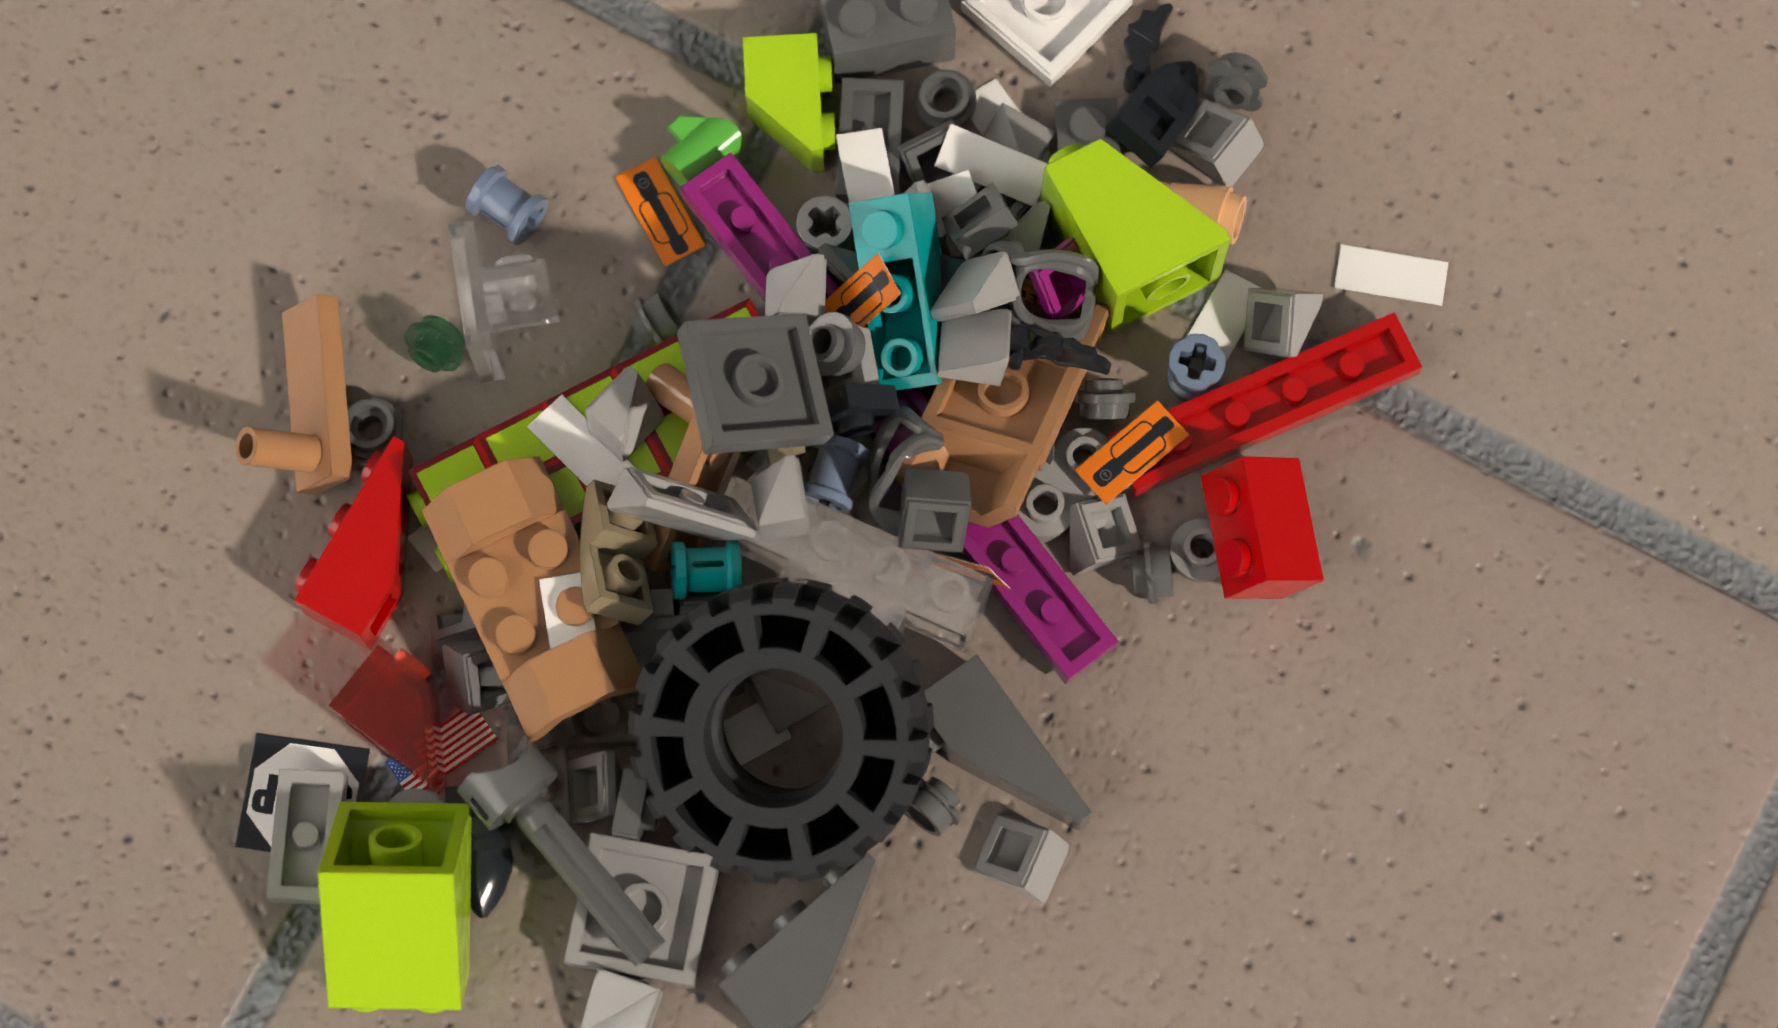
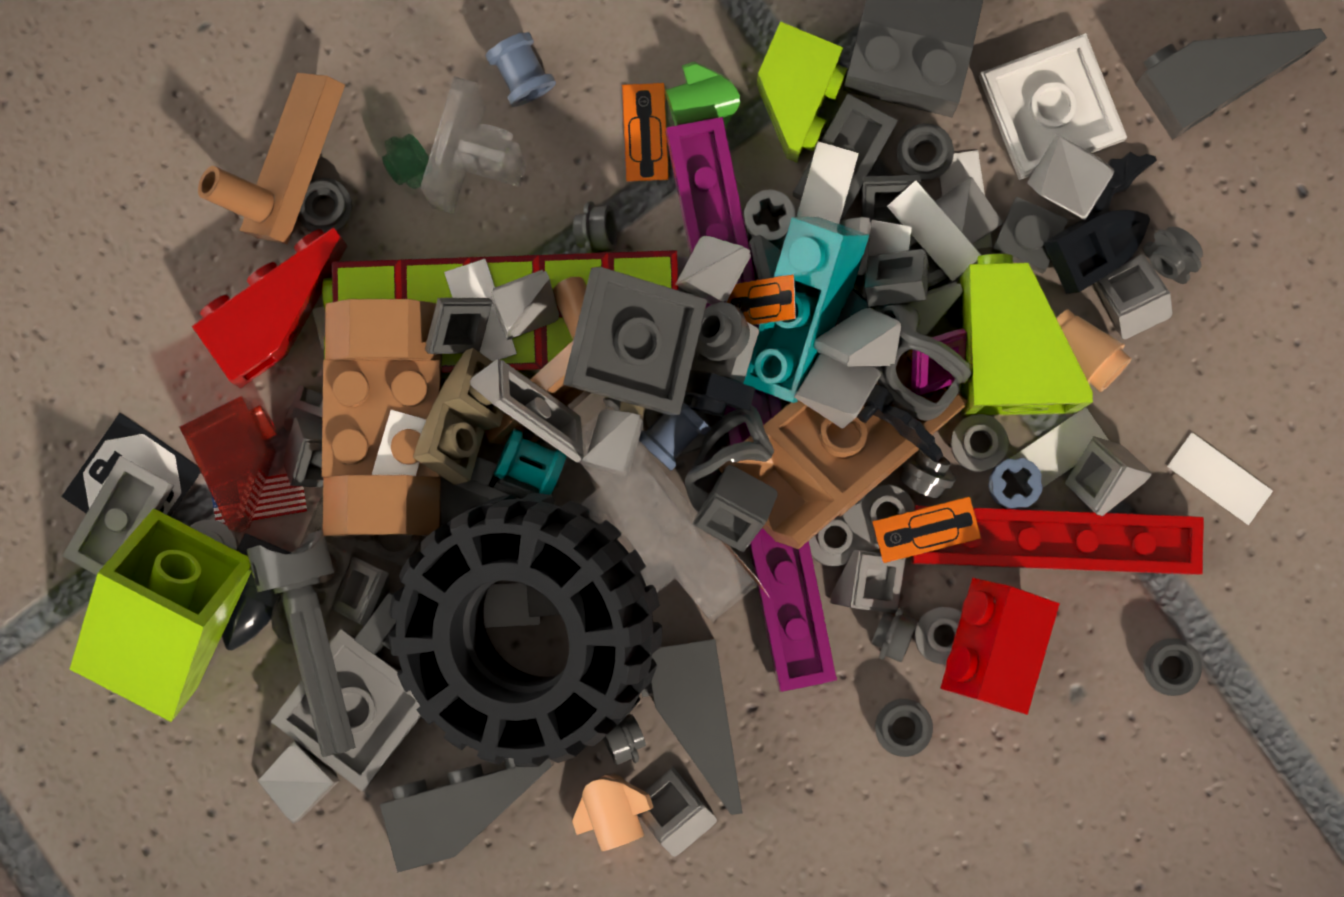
camera: 30 degrees right, 10 degrees up
none -> dark grey slope [425,298,493,354]
none -> light nougat piece [572,774,654,851]
none -> dark grey plate [875,699,933,757]
none -> light grey plate [951,414,1009,472]
none -> light grey slope [1027,134,1114,219]
none -> dark grey plate [1143,638,1202,696]

